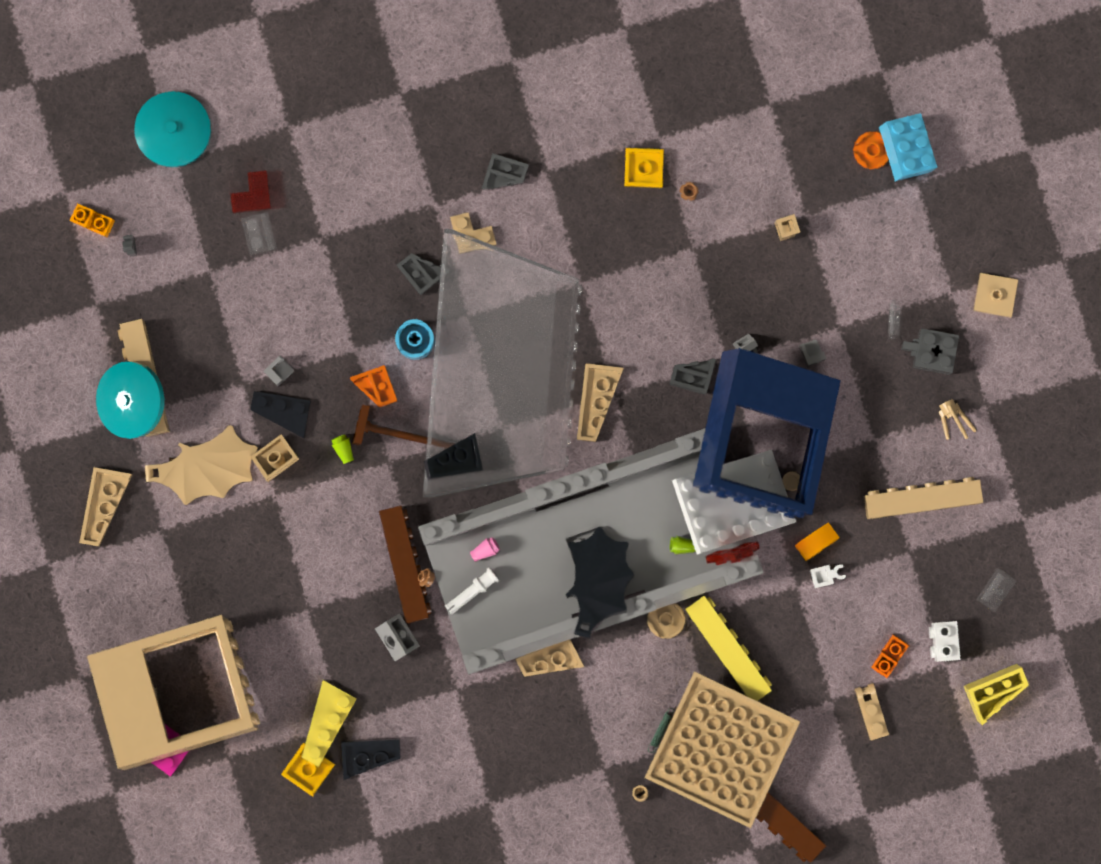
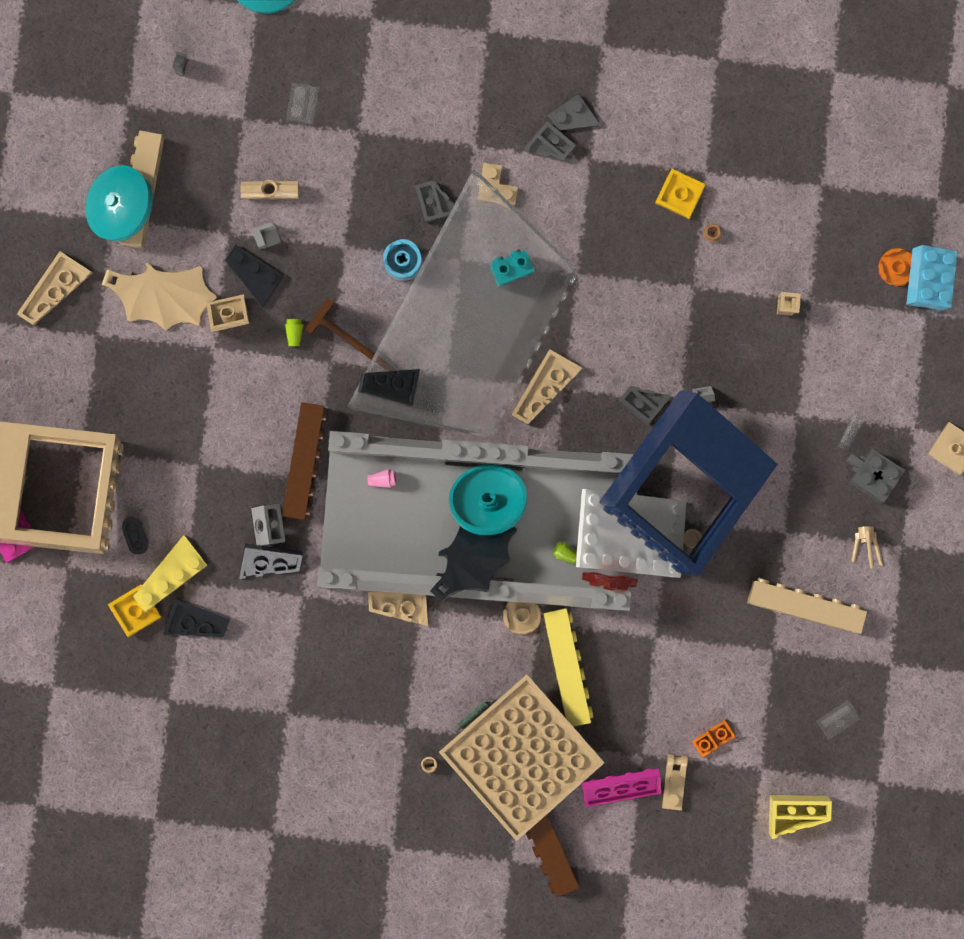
camera: 20 degrees right, 0 degrees up
light orange slope [70,203,115,237] -> none
clear red plate [230,170,271,213] -> none
orange wing [350,365,398,408] -> none
medium nougat plate [418,568,435,587] -> none
white pin [445,567,500,615] -> none
light orange slope [795,522,840,561] -> none
light grey panel [799,339,826,367] -> none
white plate [810,565,846,588] -> none
white brick [929,621,960,662] -> none
none -> black plate [122,517,148,555]
none -> wing [239,543,303,579]
none -> tan piece [241,180,299,200]
none -> teal dish [449,464,527,535]
none -> teal brick [489,249,535,288]
none -> dark grey wing [547,94,599,132]
none -> dark pink plate [582,769,661,808]

